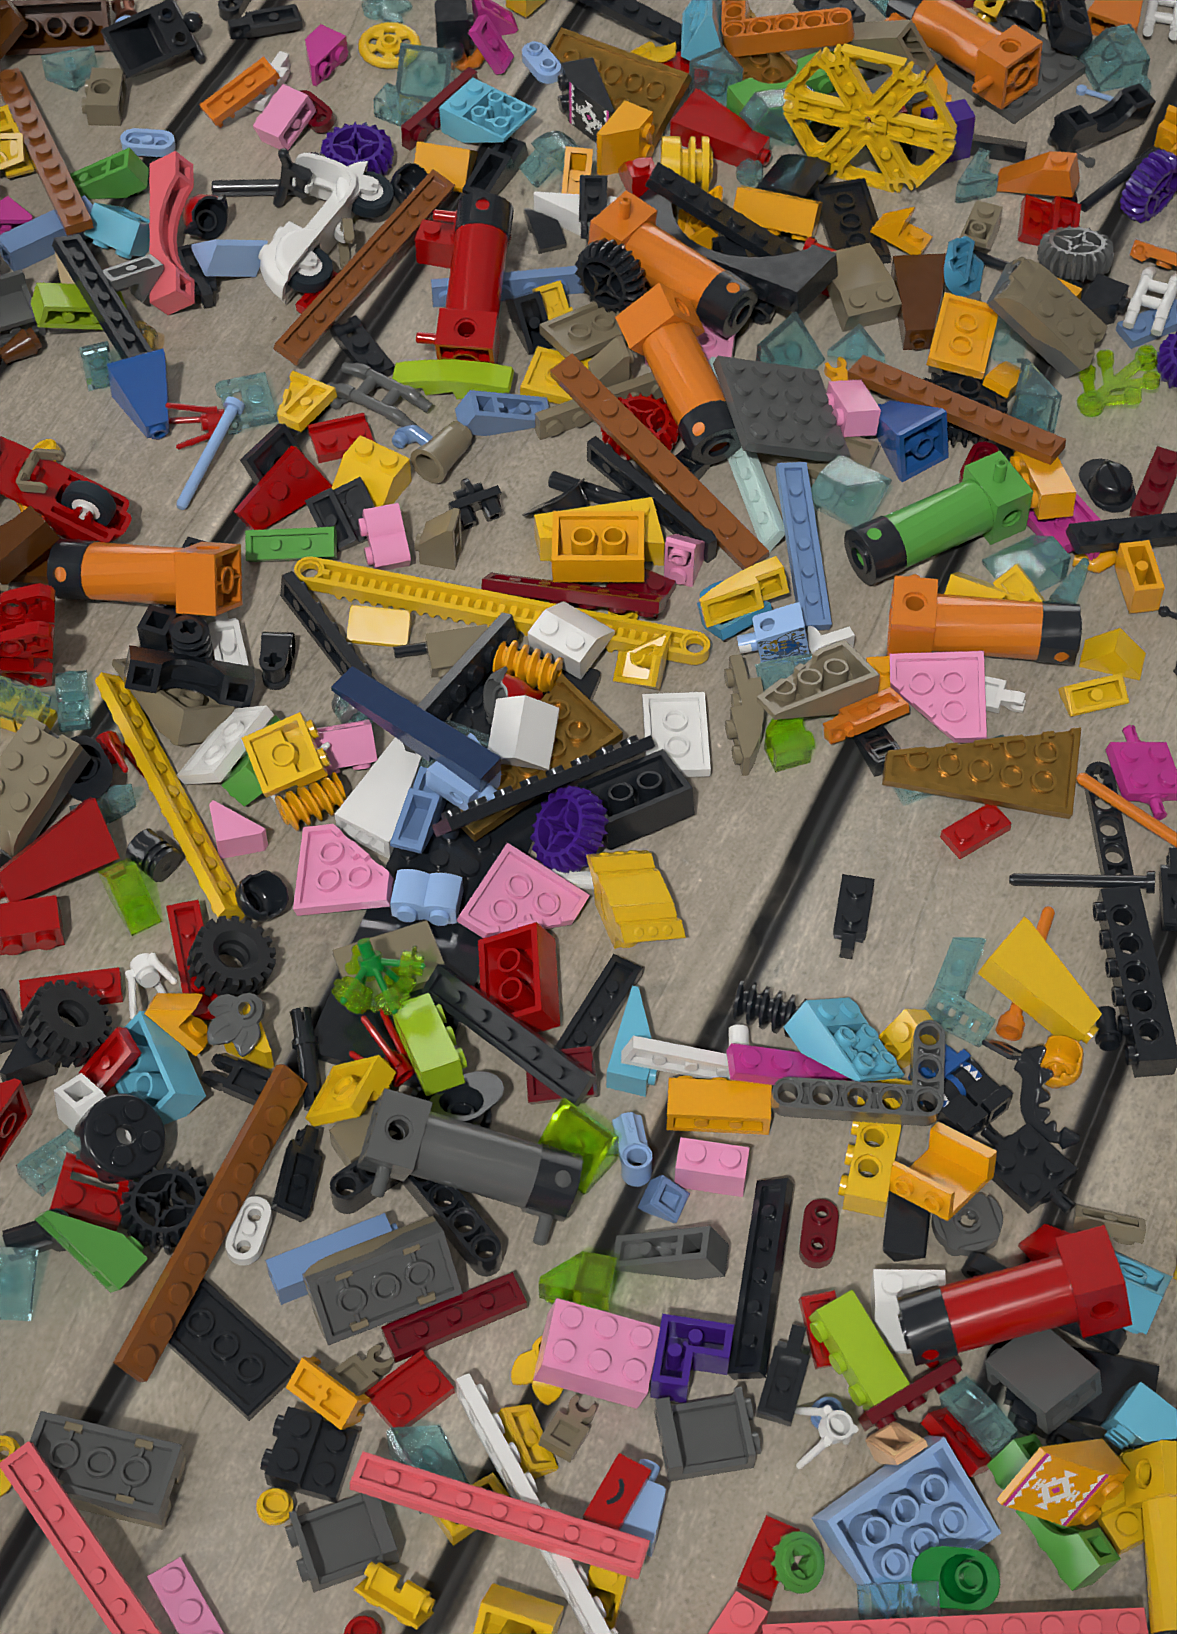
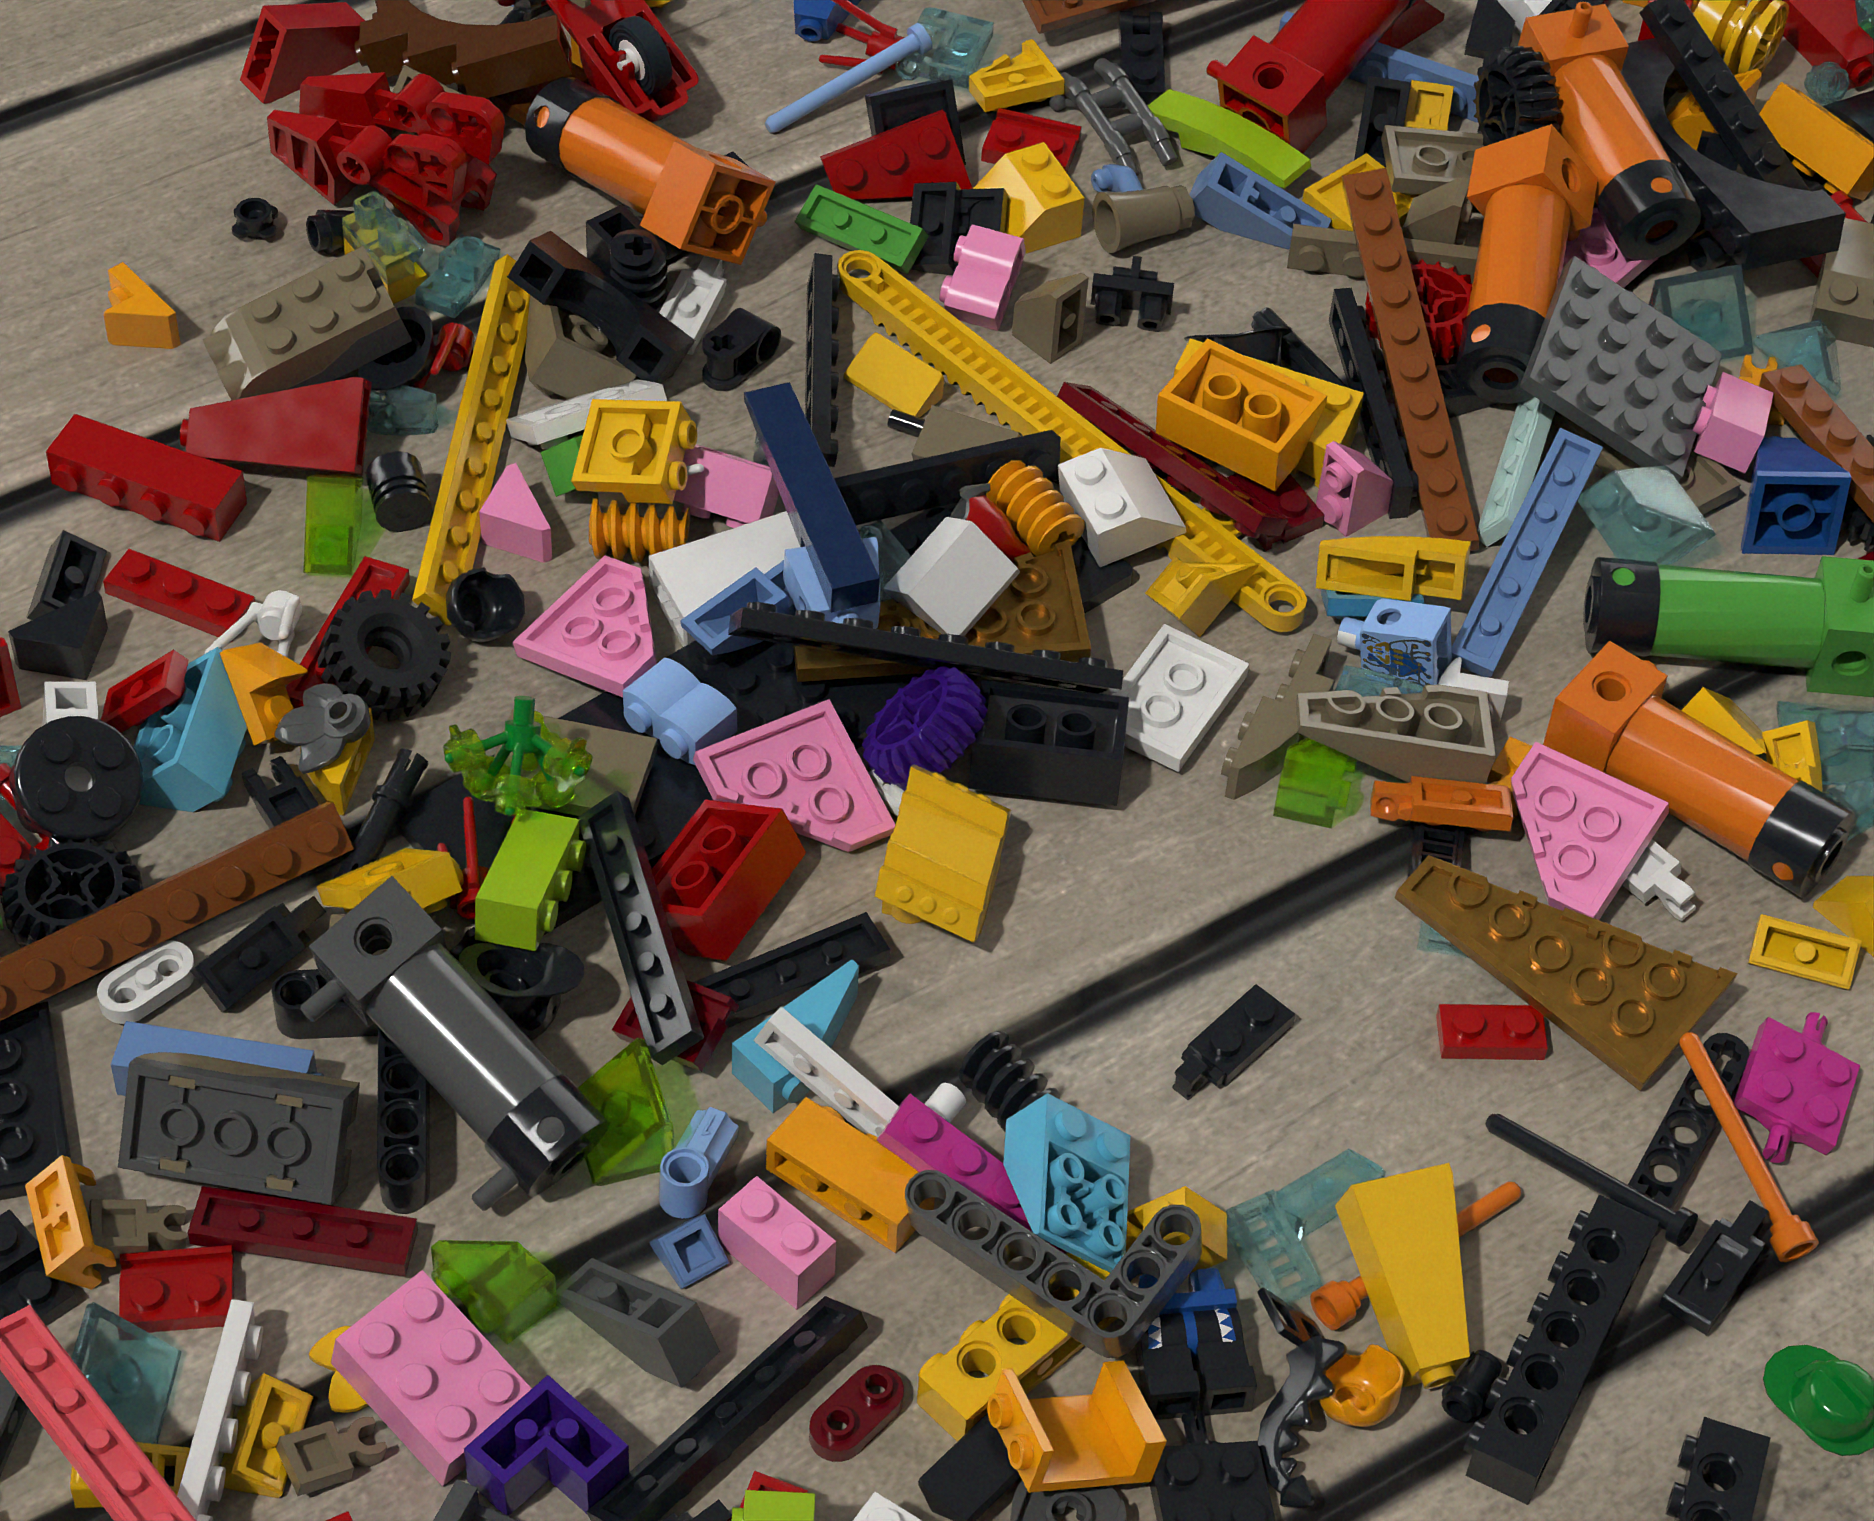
camera: 30 degrees right, 5 degrees down
black tyre [20,980,112,1068] -> none

